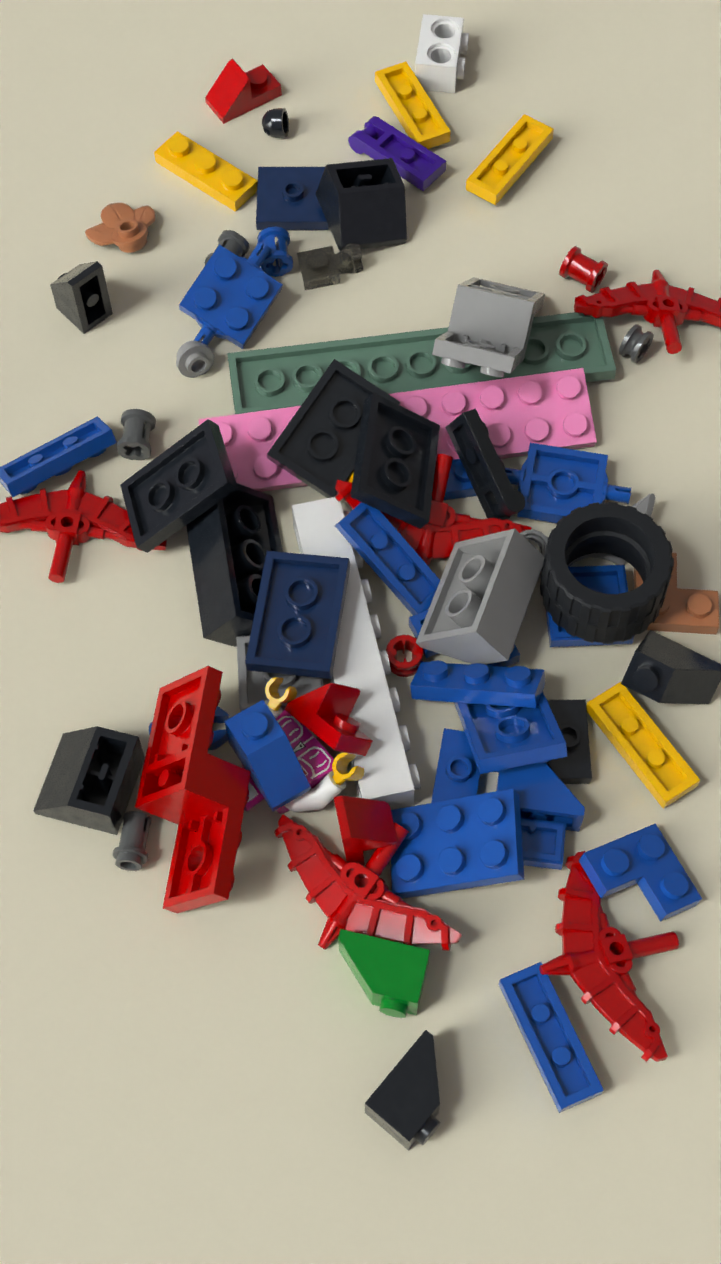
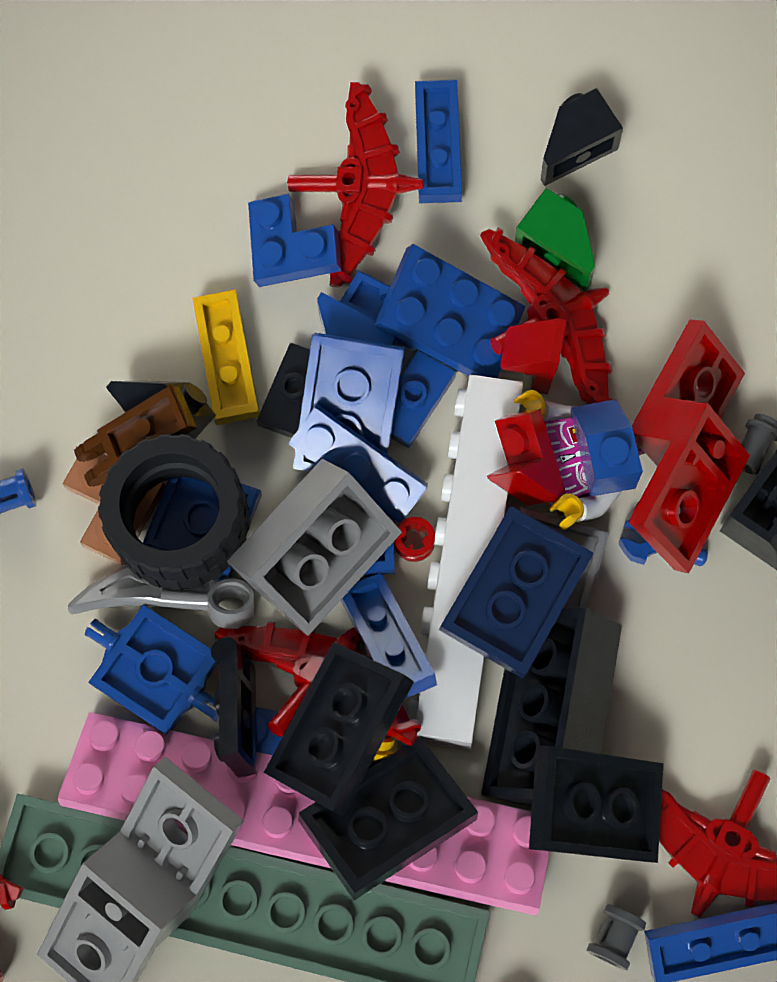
camera: 155 degrees left, 10 degrees up
none -> reddish brown hinge [74,385,197,487]

